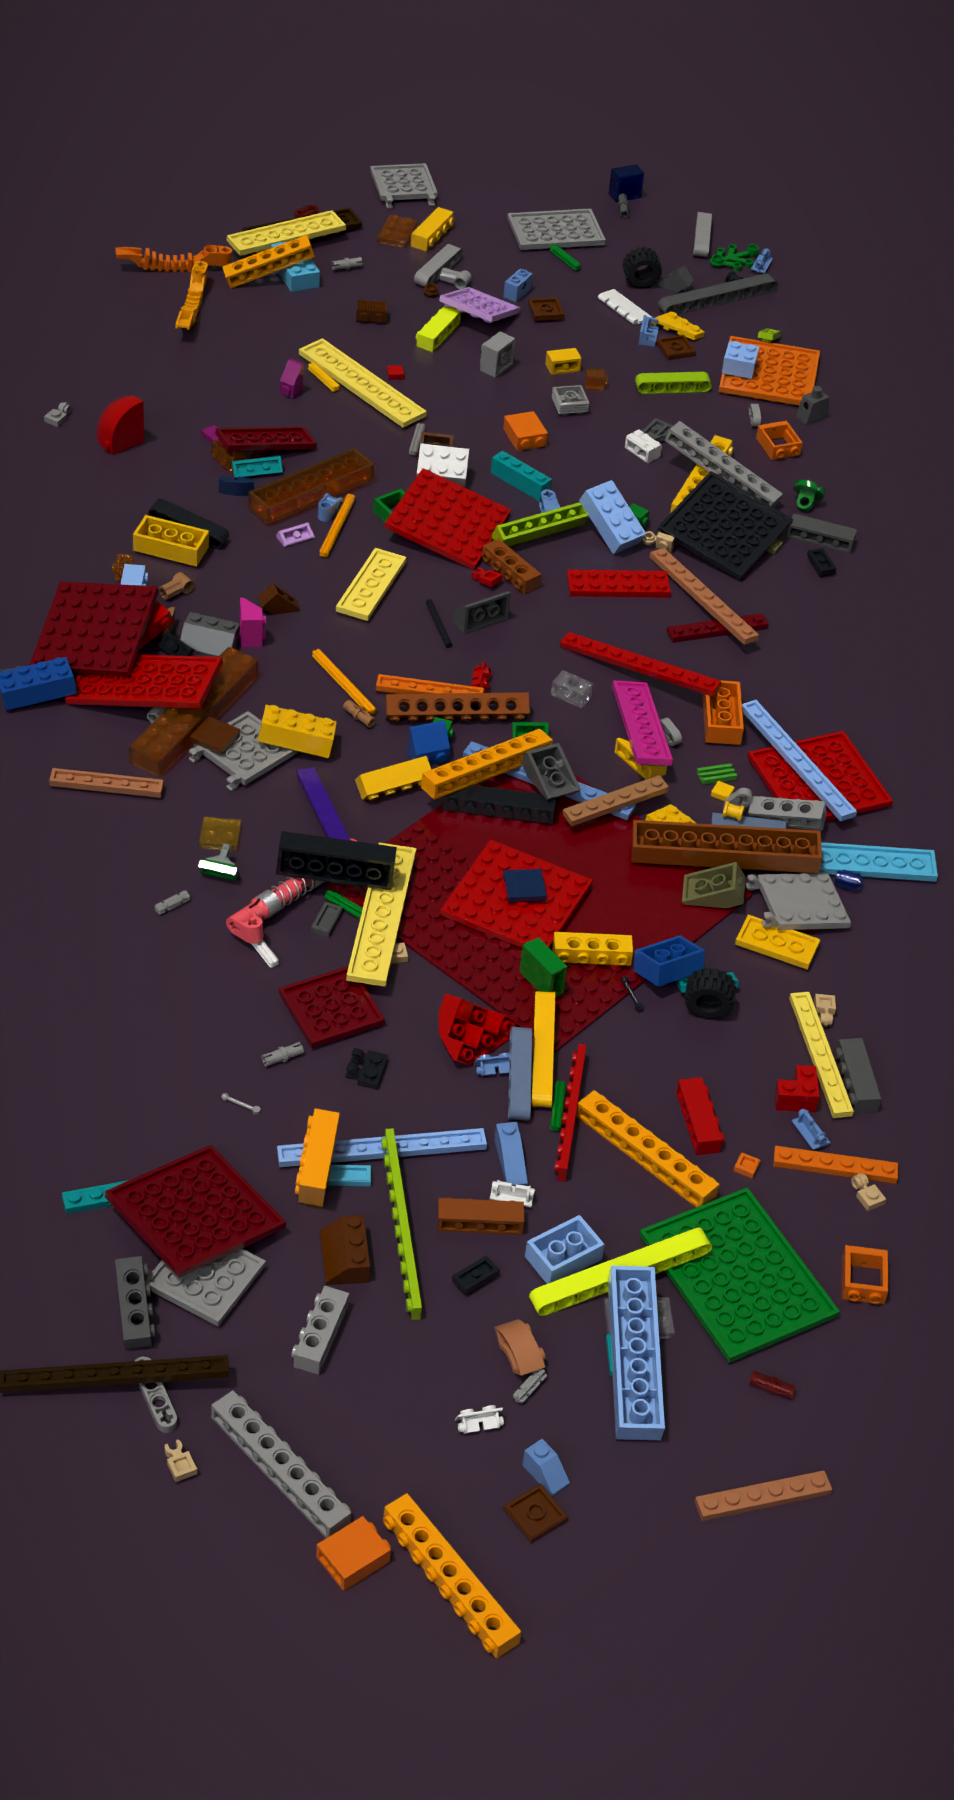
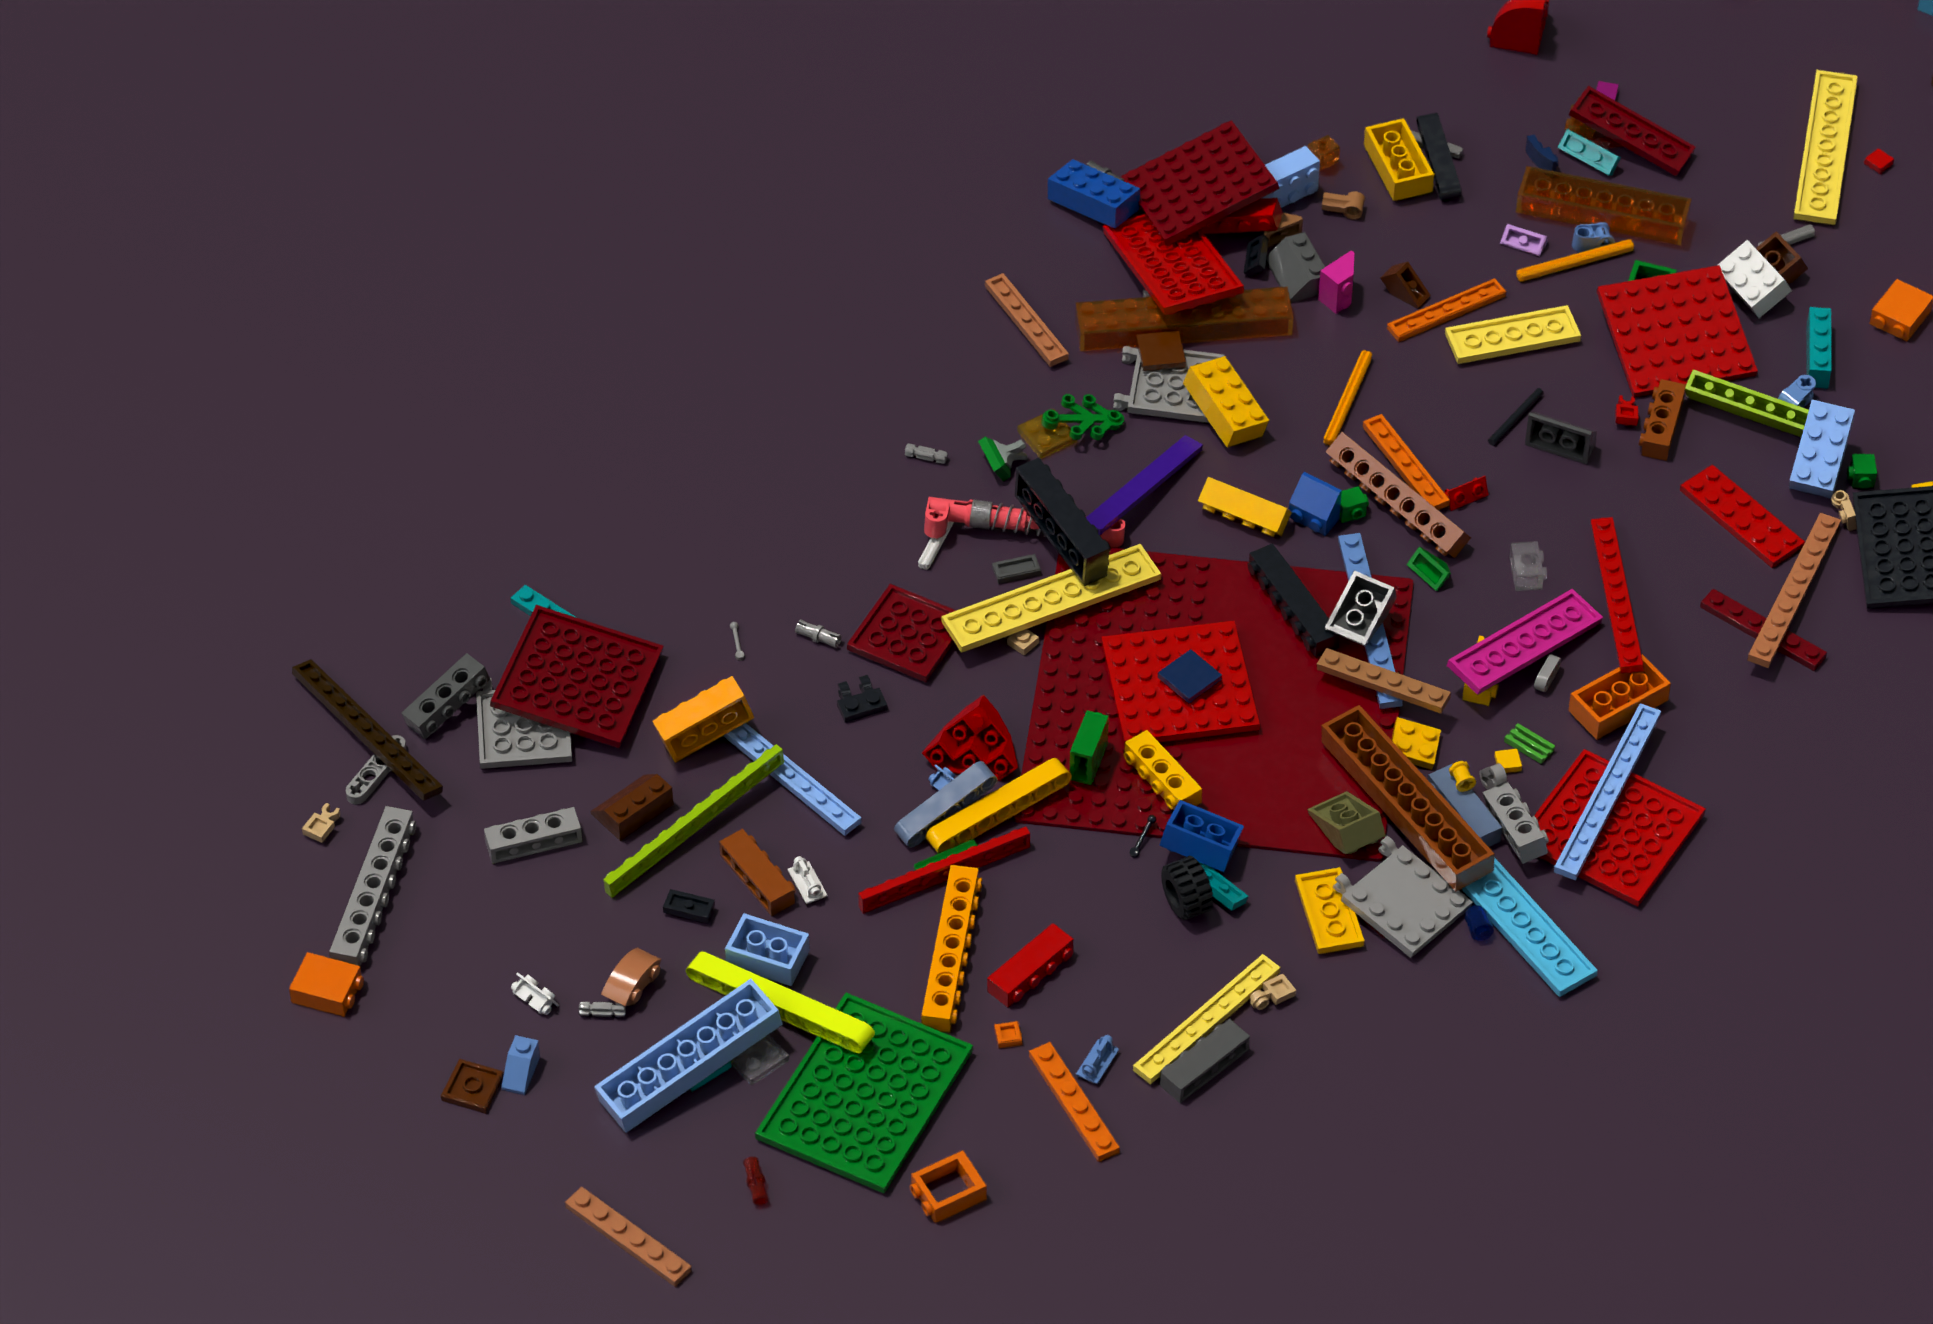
camera: 60 degrees right, 5 degrees up
magenta slope [280,359,304,399] -> none
yellow axle [308,362,339,392] -> none
green axle [325,890,363,919] -> none
medium azure tile [328,1165,371,1187] -> none
medium nougat pin [343,700,376,728] -> none
light orange brick [383,1493,521,1659] -> none
light orange brick [421,729,553,799] -> none
medium blue slope [494,1122,528,1186] -> none
red brick [774,1065,820,1112] -> none
tan plate [851,1173,886,1211] -> none
none -> green plant [1041,394,1124,440]
none -> orange tile [1387,278,1507,342]

